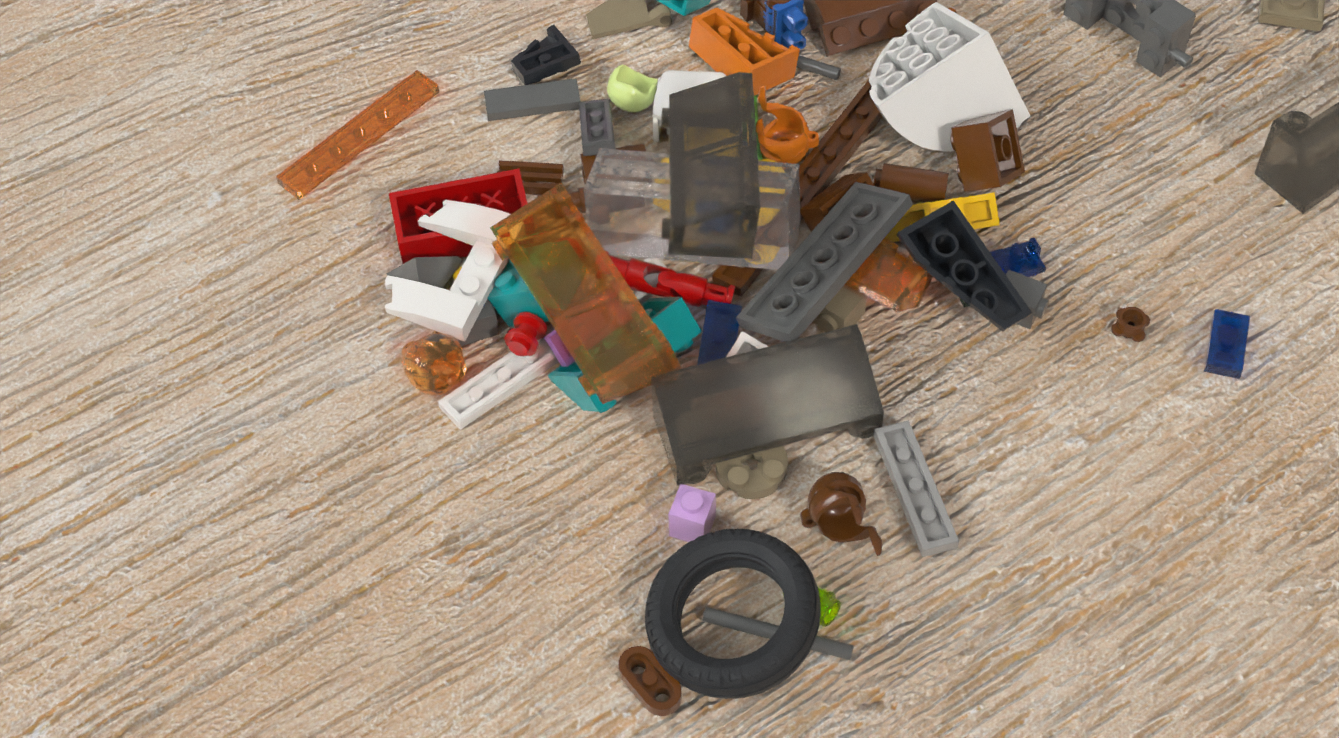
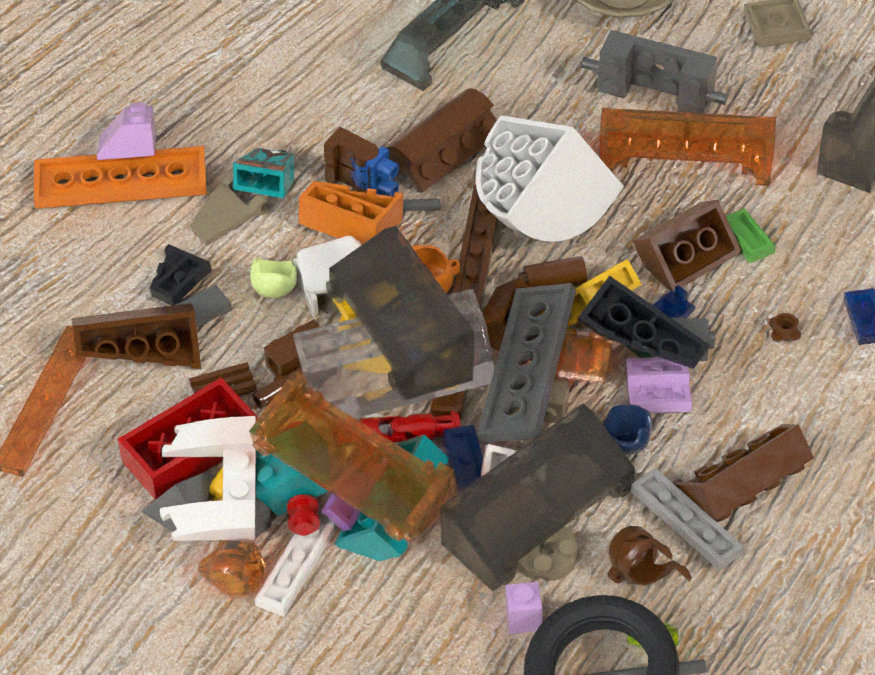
camera: 25 degrees left, 5 degrees down
dark grey tile [579,99,616,156] -> none
reddish brown slope [951,109,1025,192] -> none
none -> reddish brown wedge [71,303,201,369]
none -> clear orange windscreen [599,108,776,186]
none -> dark blue hair [602,404,652,455]
none -> lavender slope [625,357,692,413]
none -> reddish brown slope [633,200,742,292]
none -> reddish brown wedge [672,424,814,522]
none -> bright green tile [726,208,776,263]

